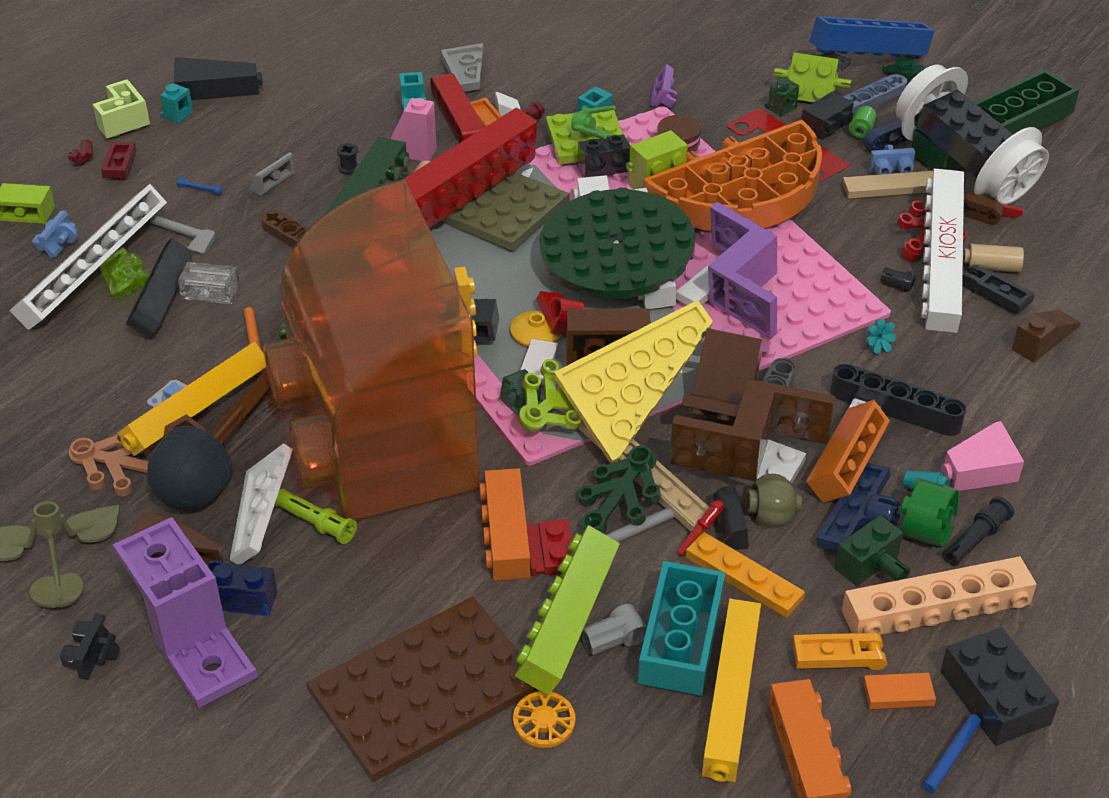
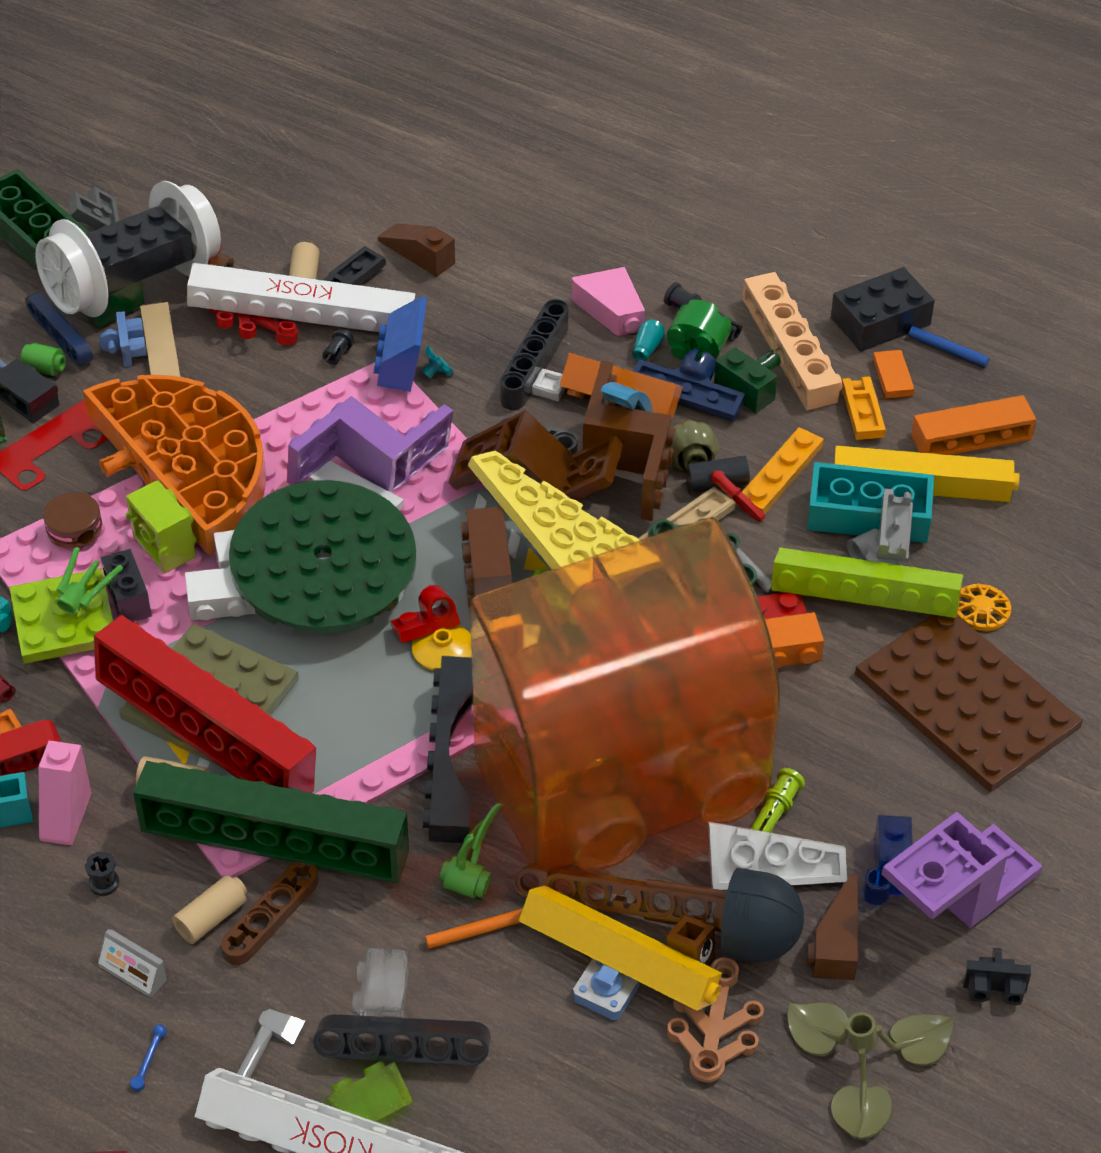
camera: 95 degrees left, 5 degrees up
none -> dark grey plate [68,186,119,230]
none -> tan brick [172,875,247,944]
none -> blue slope [373,296,427,392]
none -> dark azure slope [601,382,653,412]
none -> light grey hinge [877,489,913,561]

